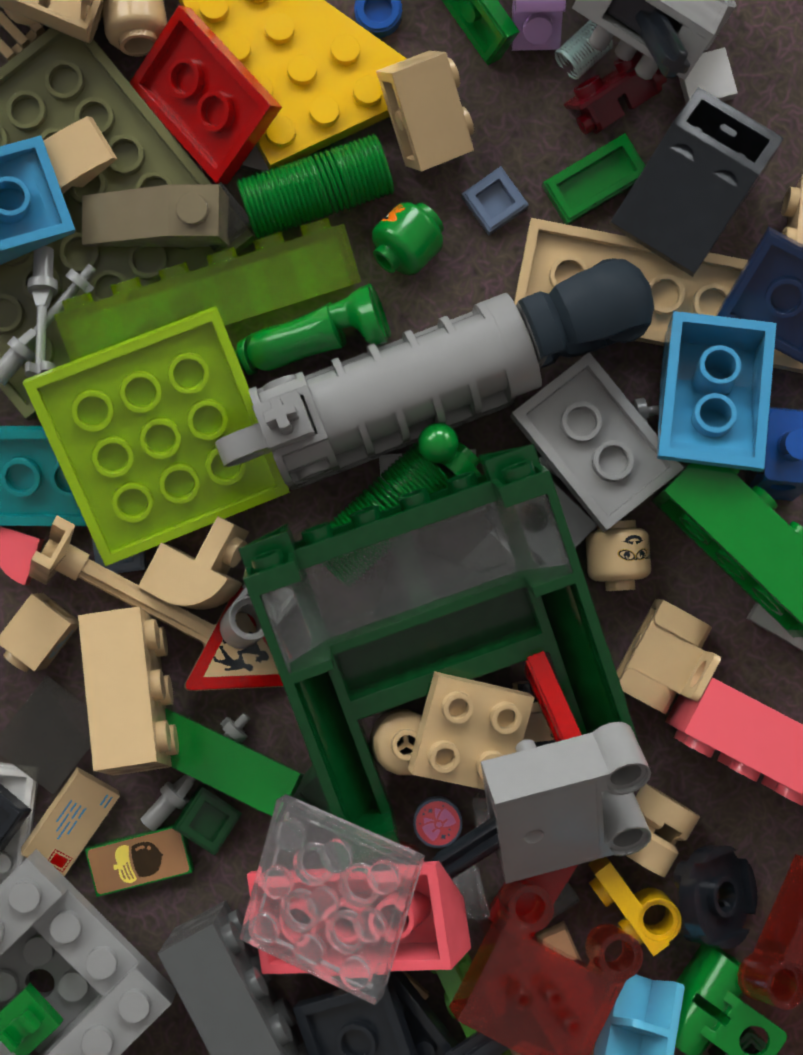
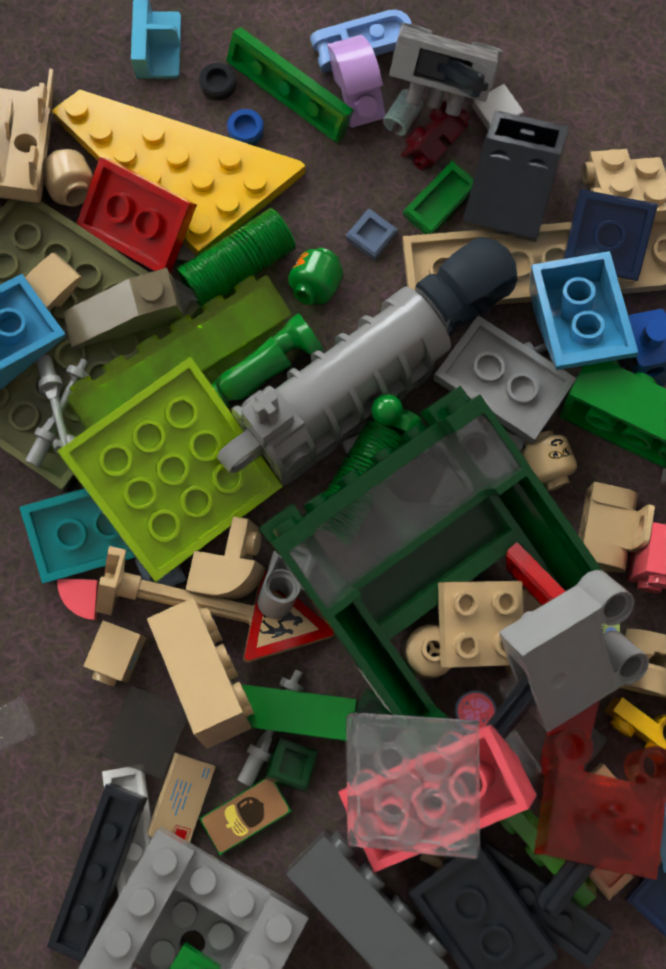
camera: 20 degrees left, 10 degrees down
tan brick [376,50,474,172] -> none

